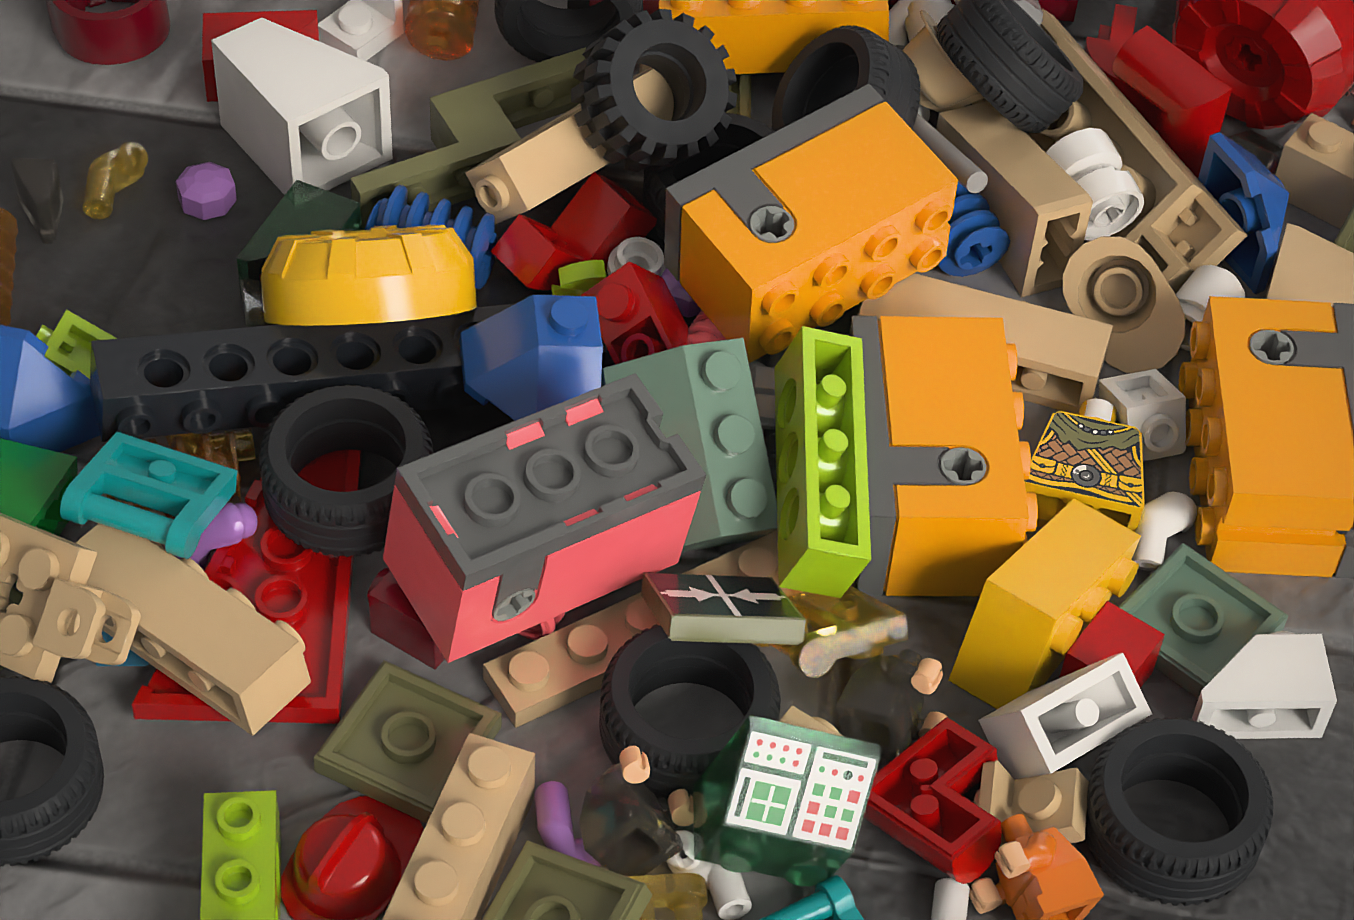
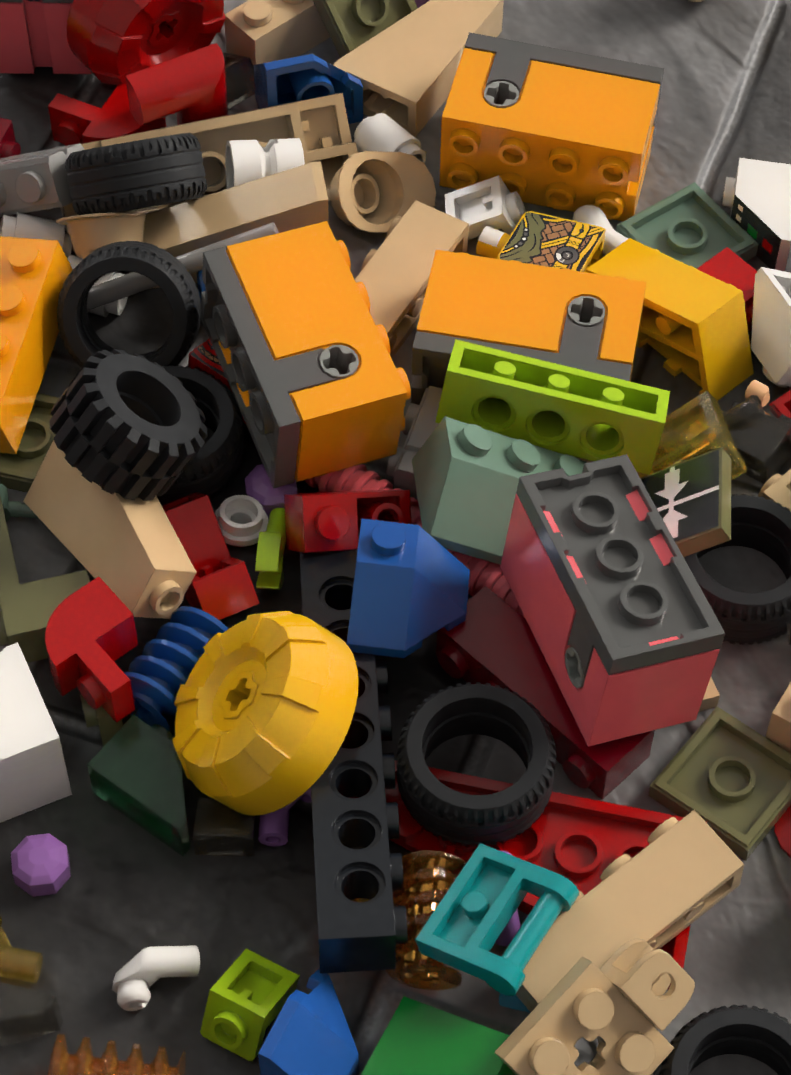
camera: 75 degrees left, 5 degrees up
none -> red brick [45,576,138,723]
none -> white arm [112,945,200,1011]

